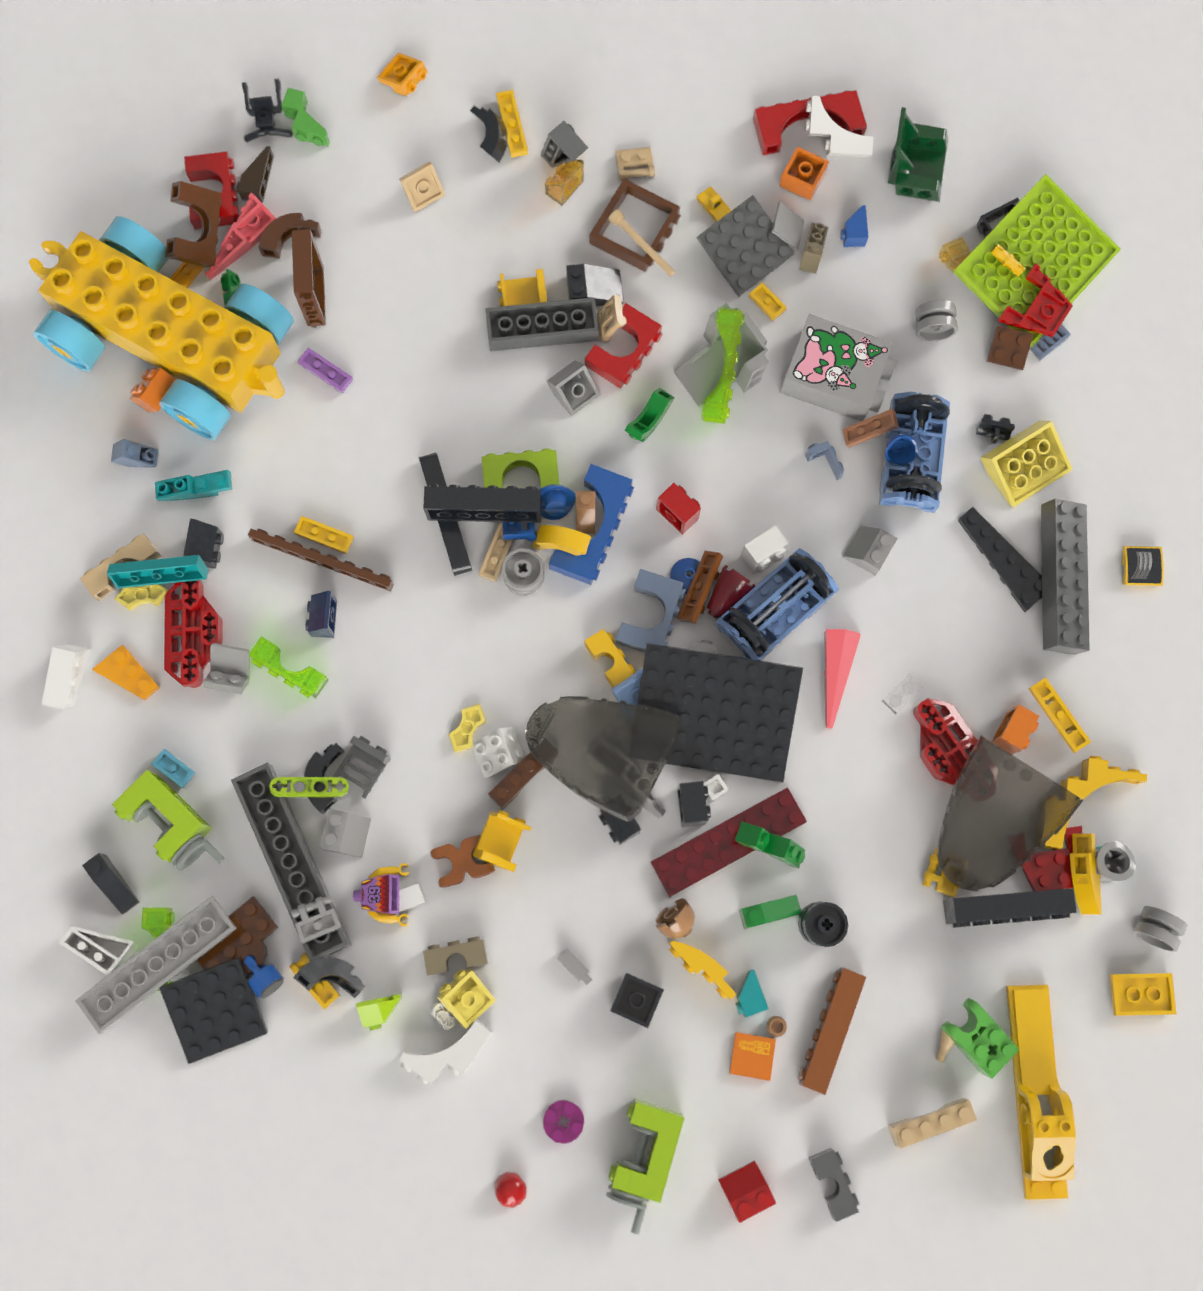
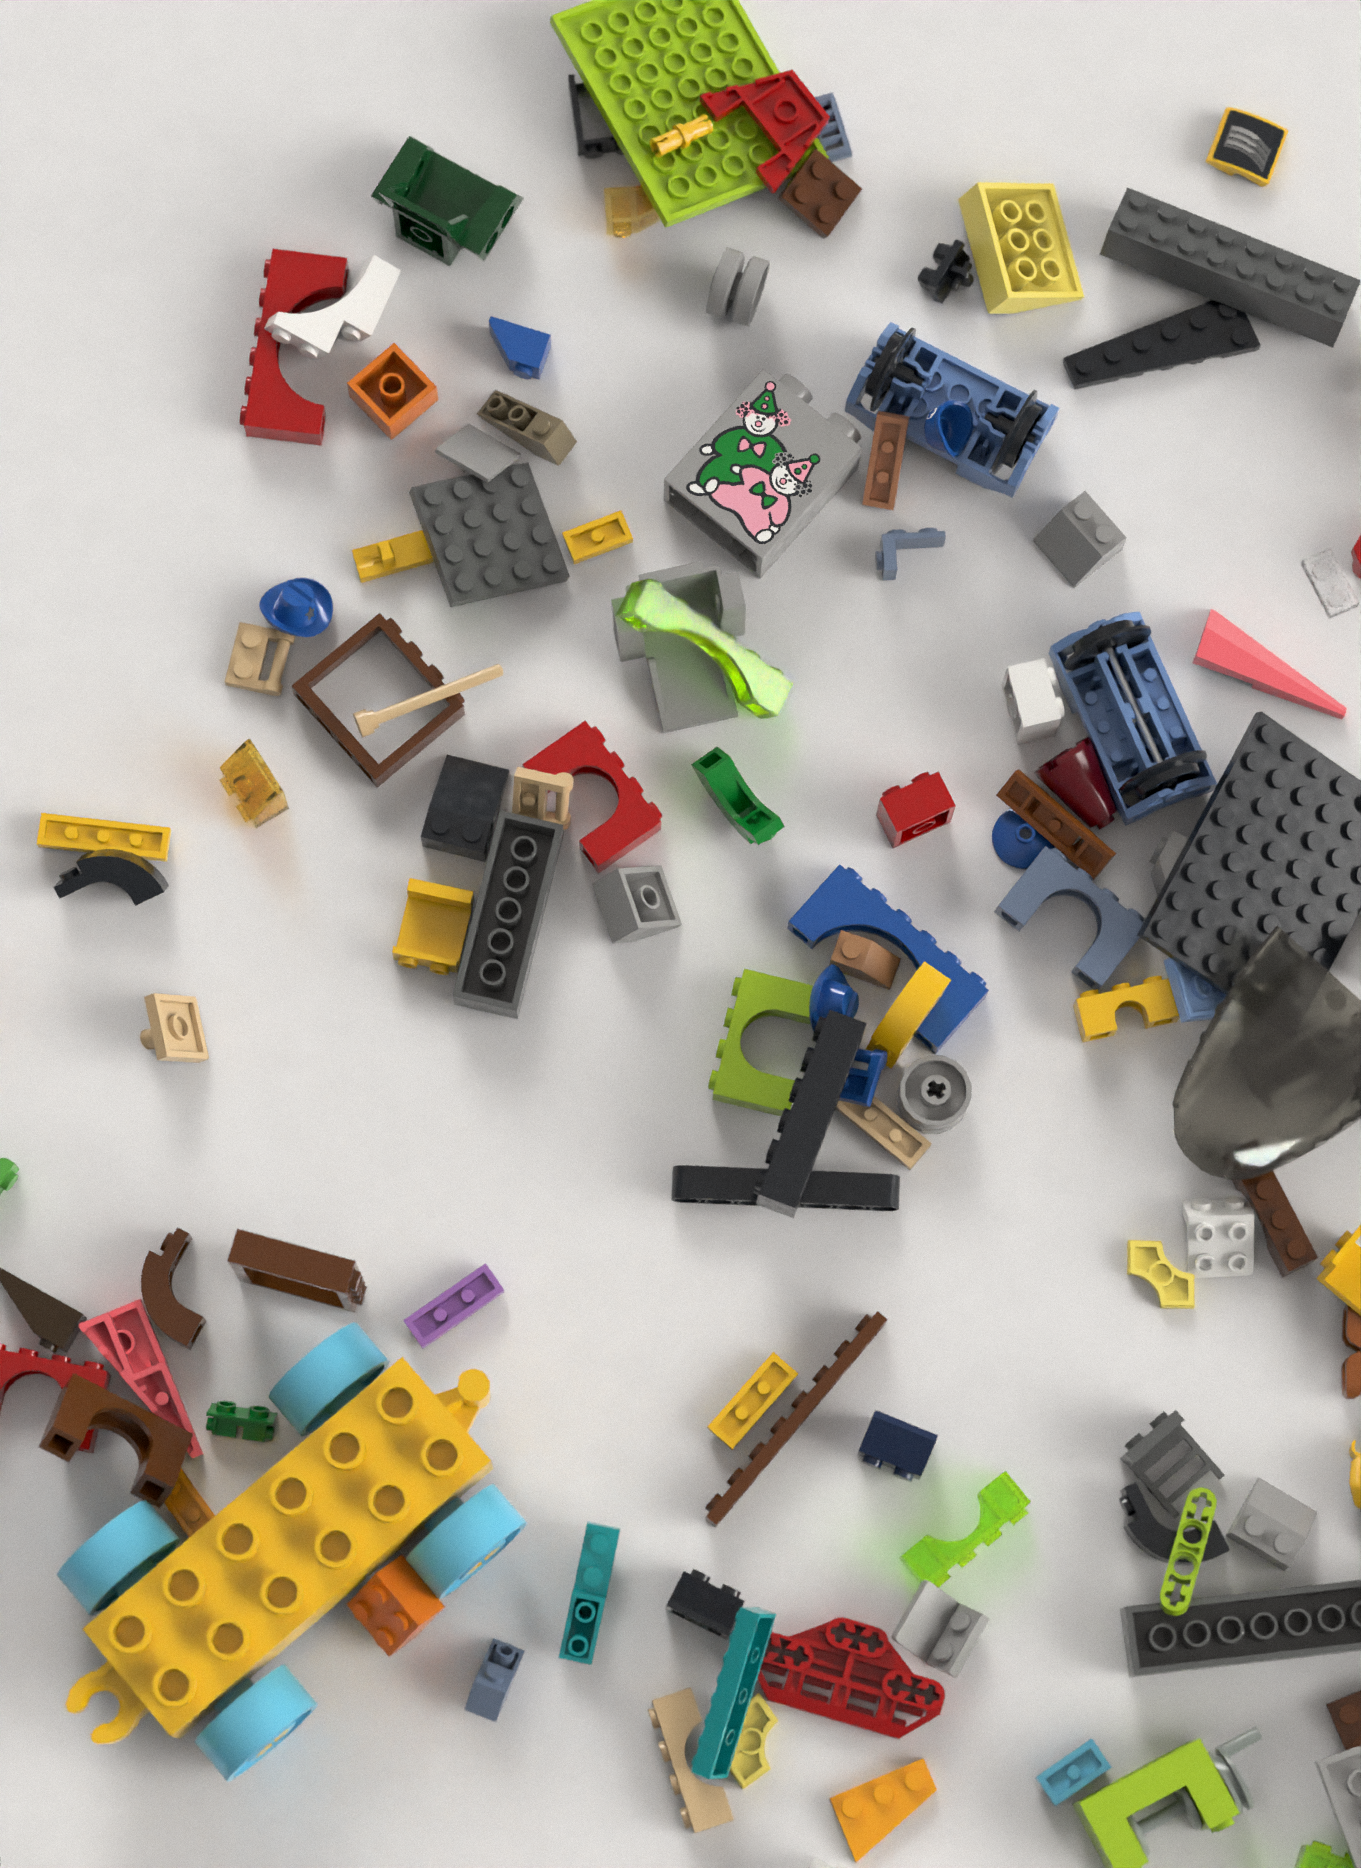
camera: 70 degrees left, 0 degrees up
dark grey wedge [540,121,588,168] -> none
none -> blue hat [259,577,333,637]

